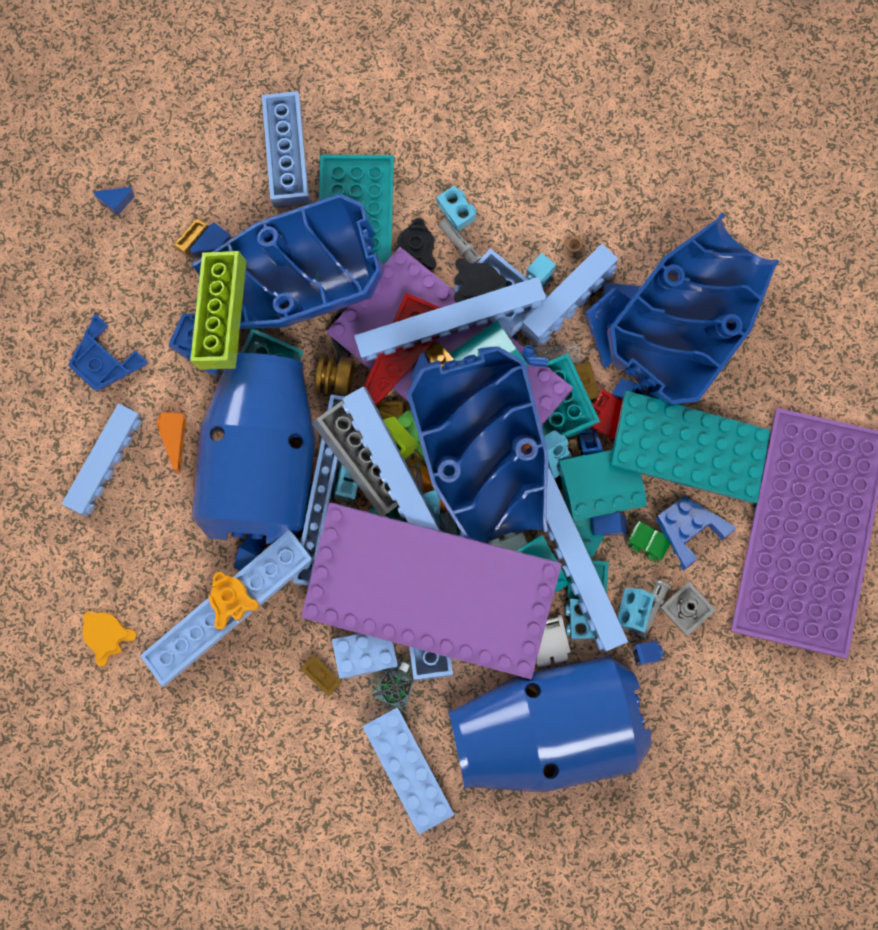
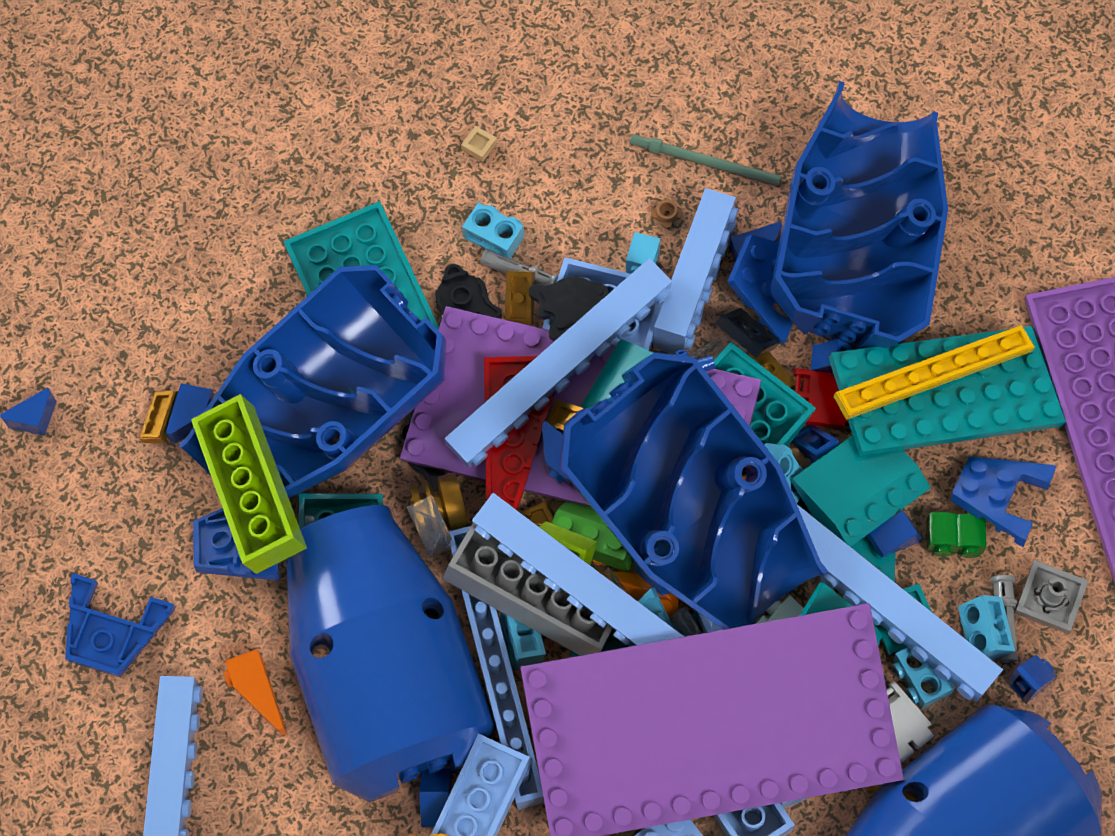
camera: 25 degrees left, 10 degrees down
light blue brick [262,91,310,207] -> none
none -> clear slope [407,495,456,558]
none -> tan plate [461,126,497,162]
none -> pearl gold plate [505,270,535,326]
none -> sand green bar [630,134,782,186]
none -> black plate [715,308,780,358]
none -> yellow tile [834,325,1035,420]

